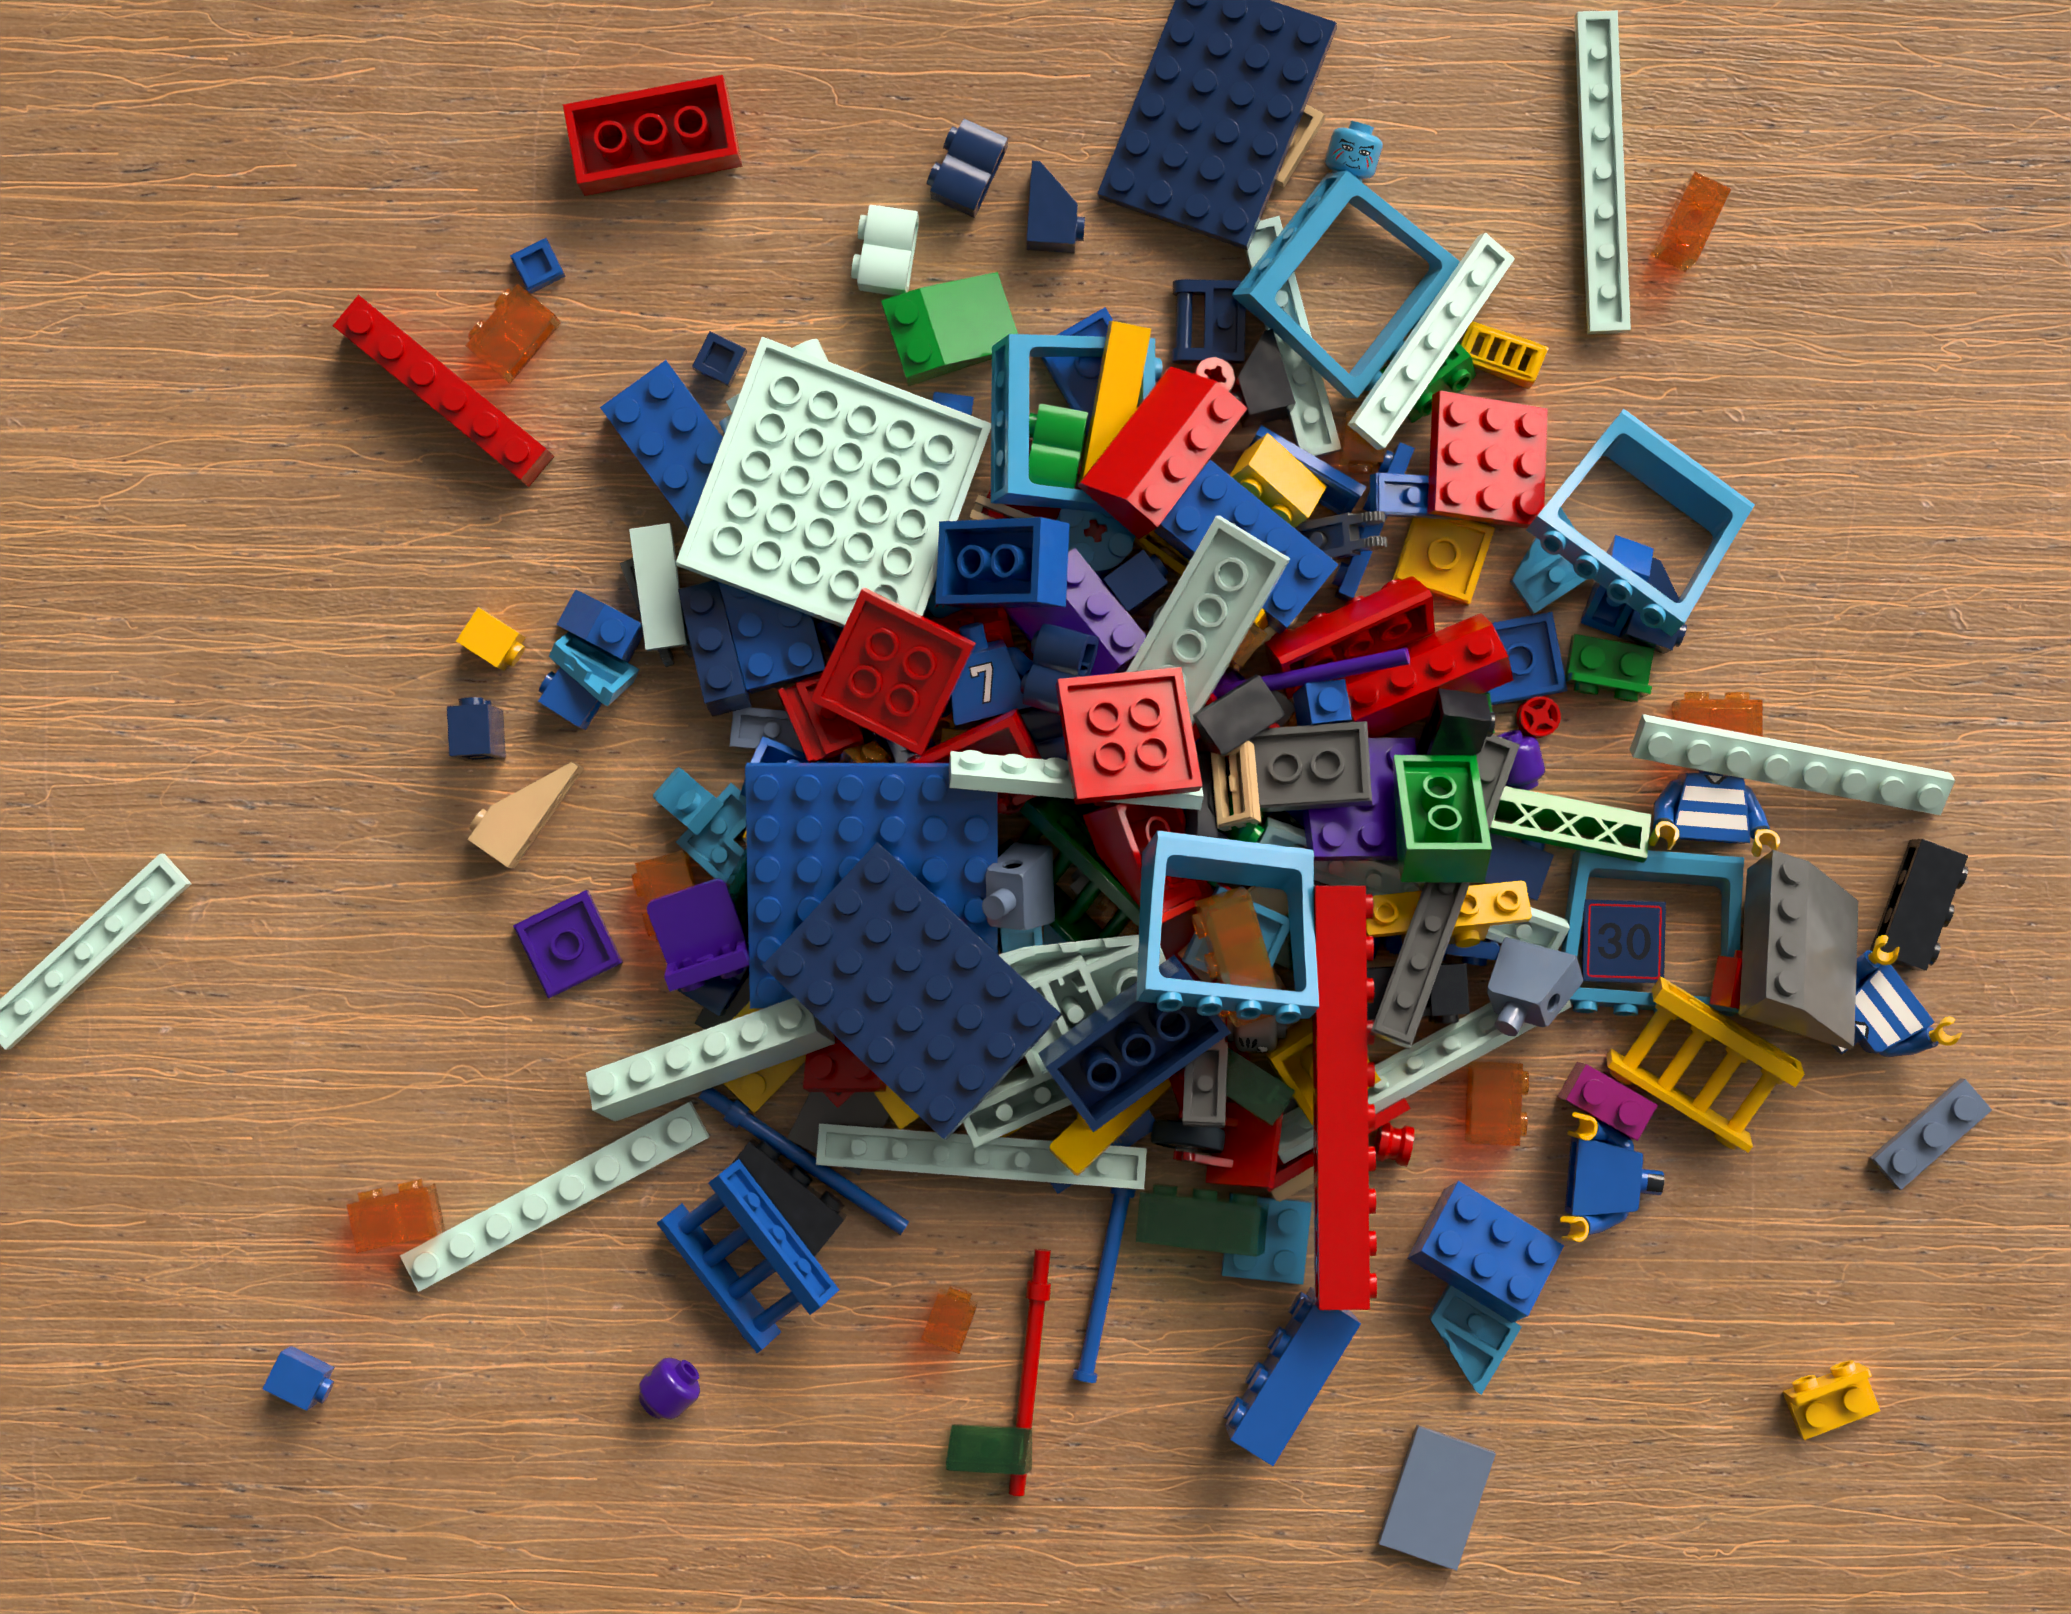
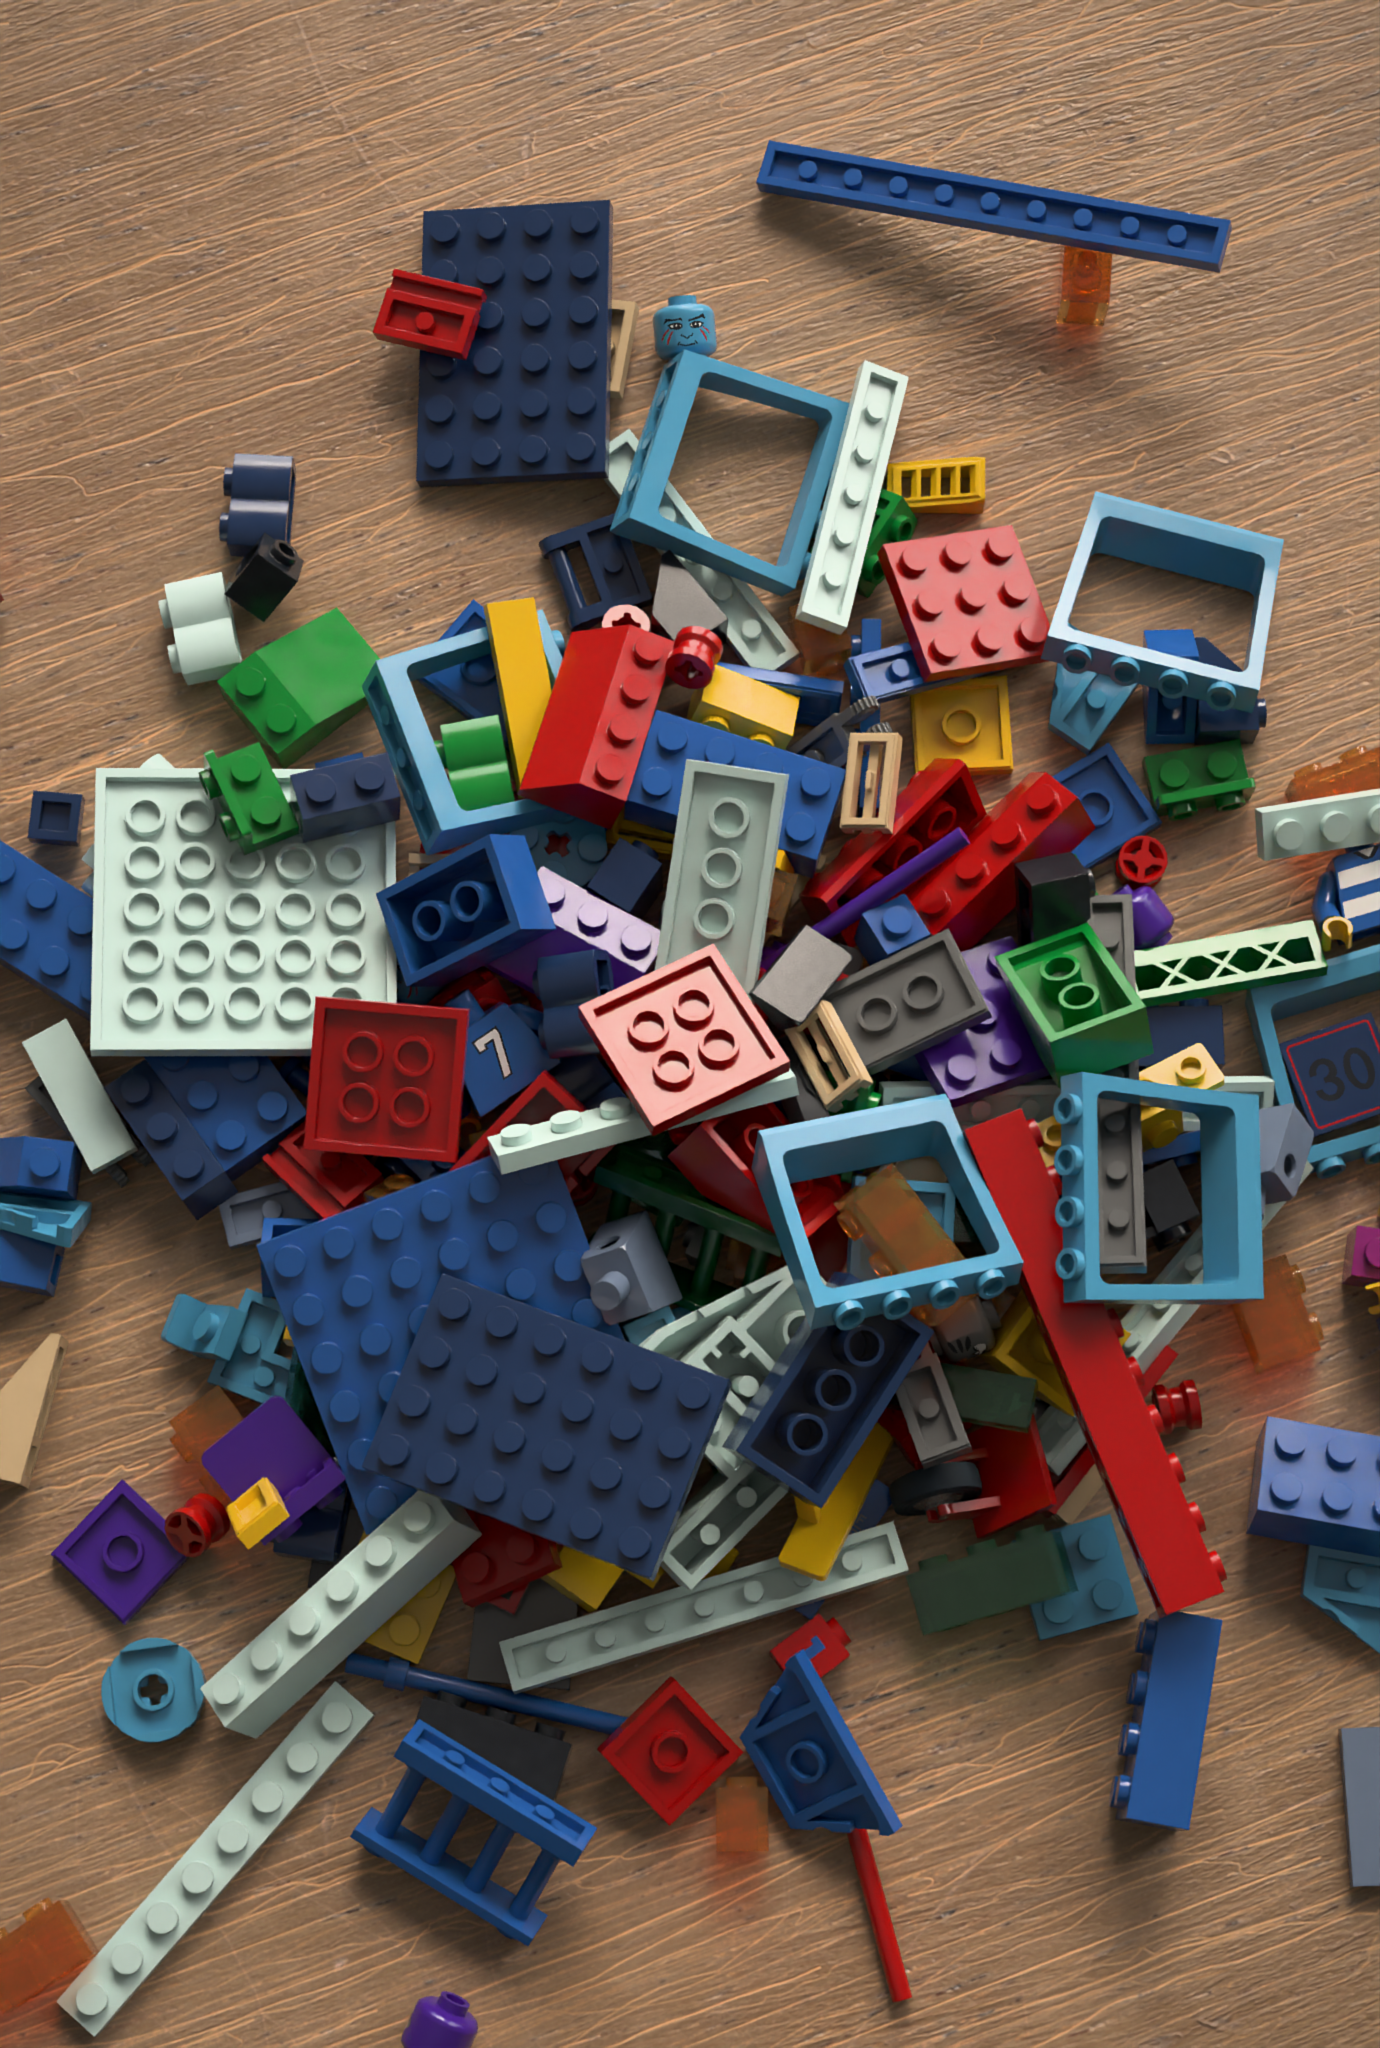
camera: 20 degrees left, 10 degrees down
clear green slope [946,1424,1032,1475] -> none
dark blue slope [1027,160,1085,253] -> none
blue bar [1072,1187,1136,1383] -> none
light aqua plate [1574,10,1631,334] -> none
none -> dark azure plate [101,1638,206,1743]
none -> red wheel [164,1493,230,1557]
none -> green bracket [198,742,299,856]
none -> black brick [224,532,304,622]
none -> yellow tile [226,1477,290,1550]
none -> dark blue brick [290,752,401,843]
none -> red plate [373,269,487,360]
none -> red plate [597,1676,744,1826]
none -> red wheel [665,626,723,689]
none -> blue wing [740,1649,903,1836]
none -> blue plate [756,140,1232,273]
none -> red brick [769,1614,852,1679]
none -> tan tile [840,733,903,834]
none -> dark azure windscreen [1053,1072,1264,1305]

